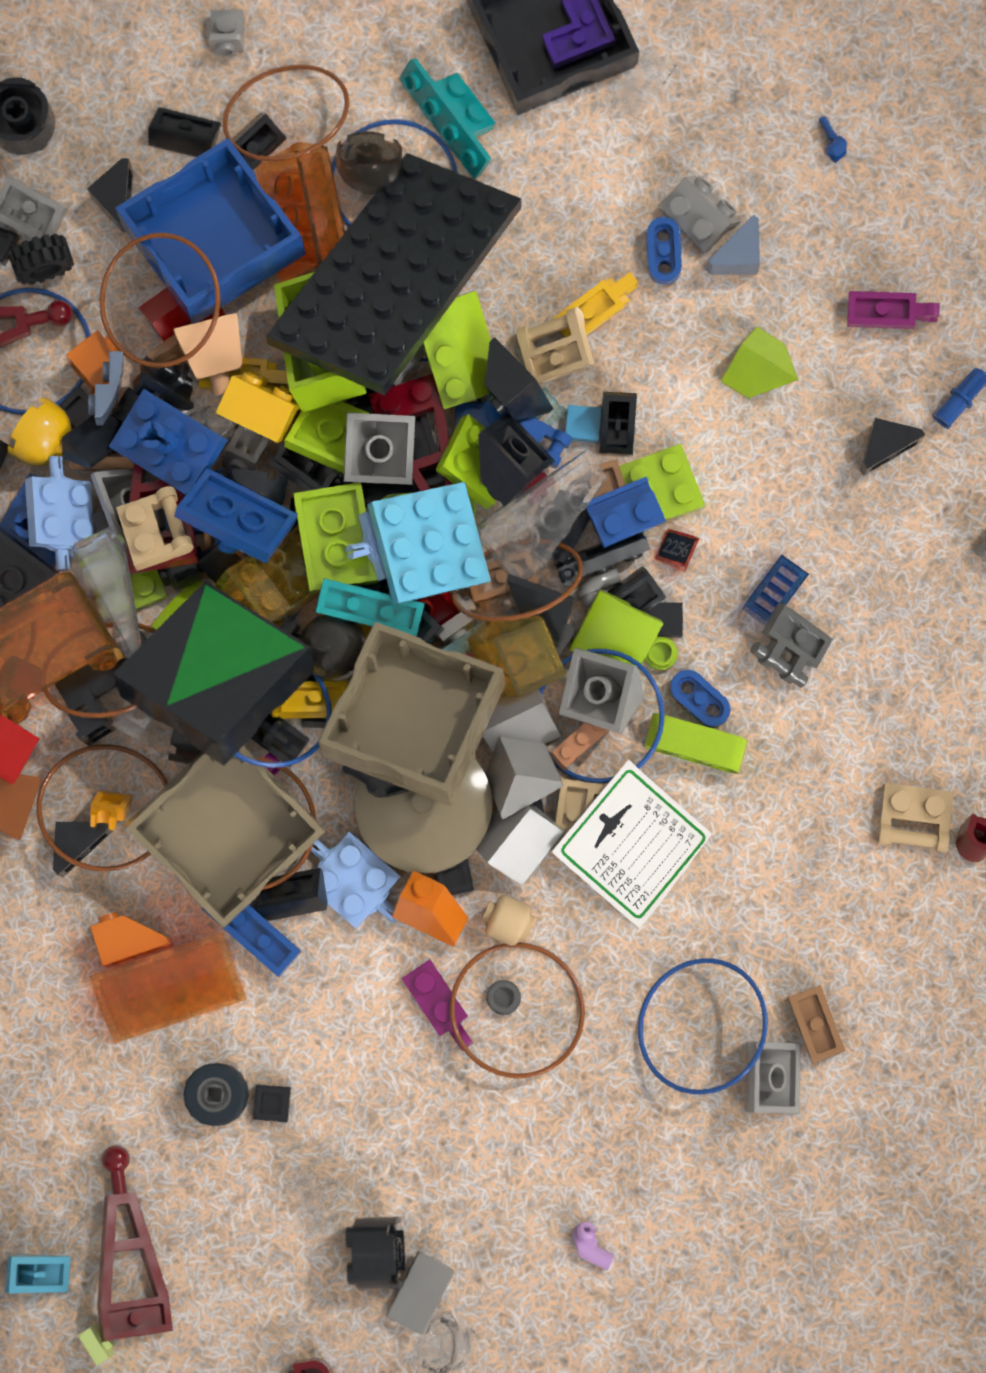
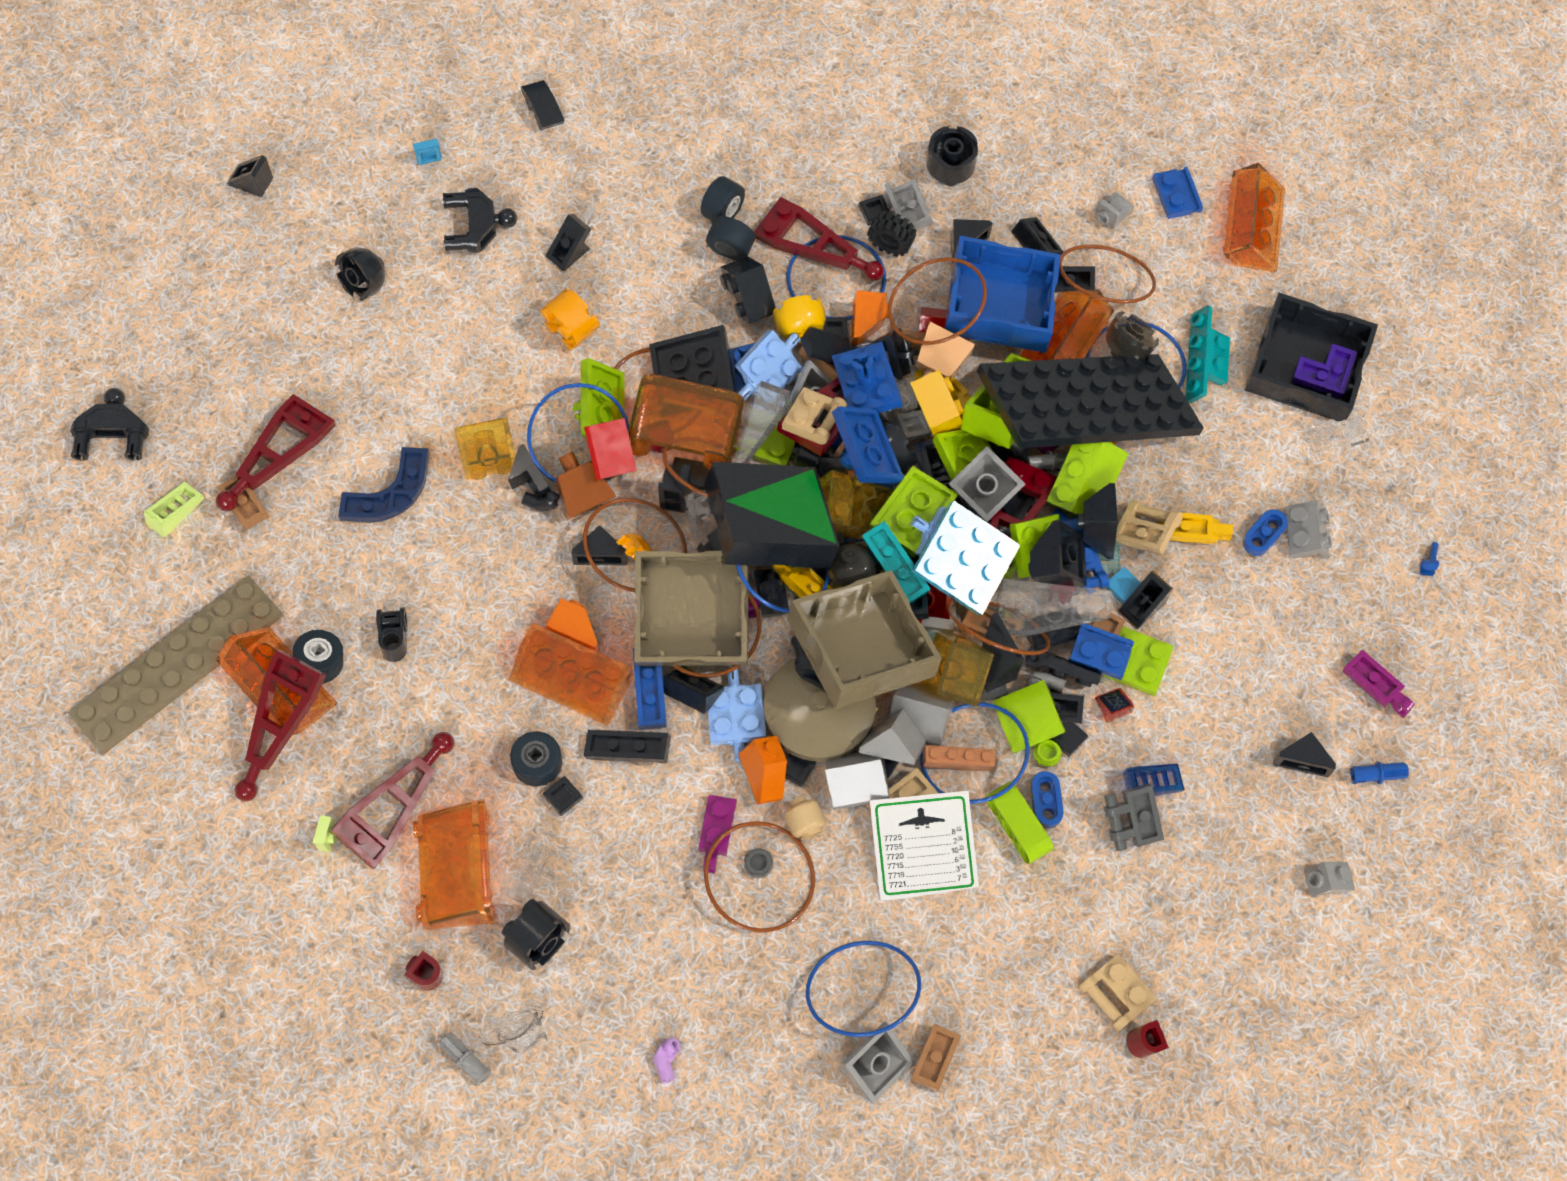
camera: 35 degrees right, 15 degrees down
medium azure slope [5,1253,71,1293] -> none
sand blue slope [88,351,124,425] -> none
light grey slope [386,1251,454,1335] -> none
light grey slope [559,648,644,733] -> none
sand blue slope [706,215,760,275] -> none
lime slope [721,327,799,399] -> none
none -> clear orange windscreen [413,799,495,930]
none -> black hinge [583,729,671,763]

